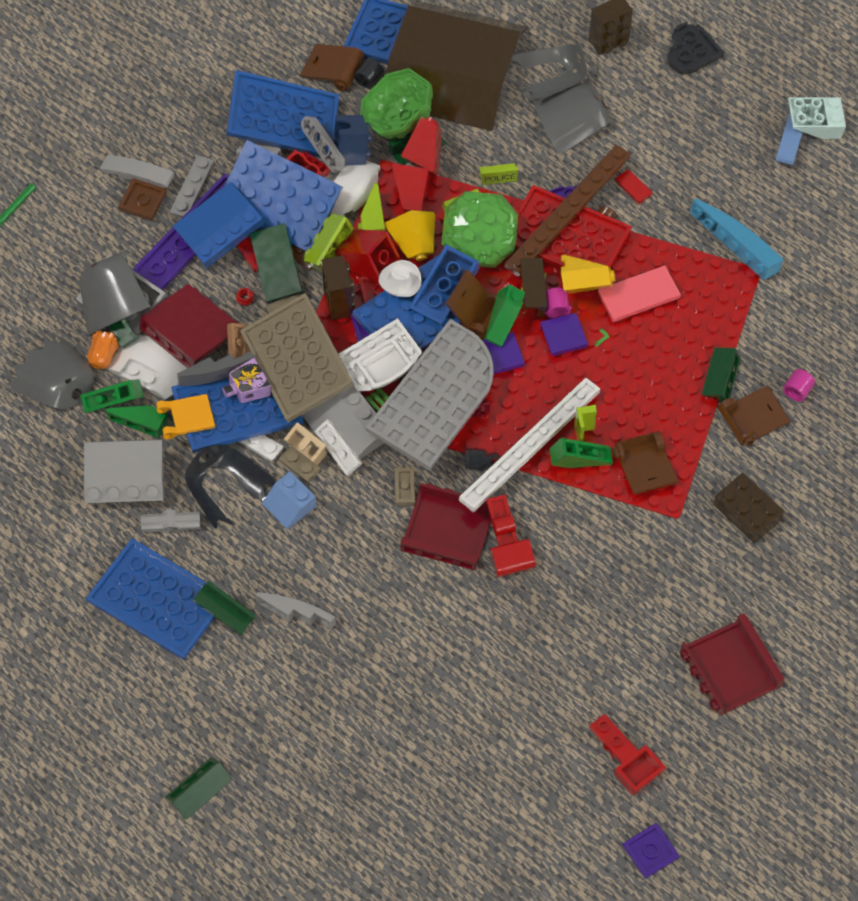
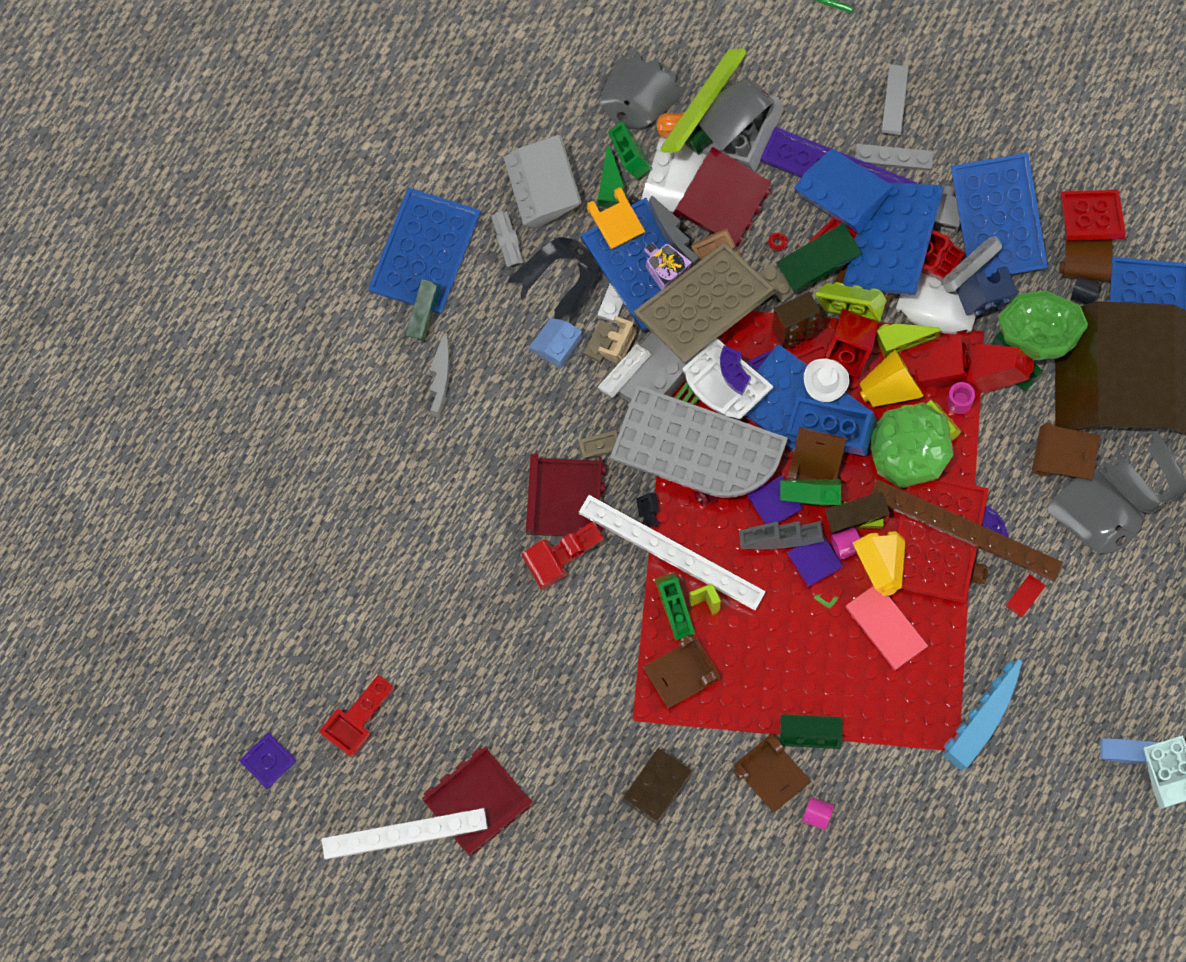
camera: 80 degrees right, 10 degrees up
reddish brown plate [118,178,167,221] -> none
dark green panel [165,757,231,819] -> none
lime panel [479,163,518,185] -> none
none -> white plate [321,808,488,860]
none -> lime tile [660,48,746,153]
none -> dark purple tile [720,345,751,396]
none -> dark grey slope [739,521,825,549]
none -> dark pink piece [947,382,975,414]
none -> reddish brown door [1032,423,1100,481]
none -> red plate [1060,190,1126,240]

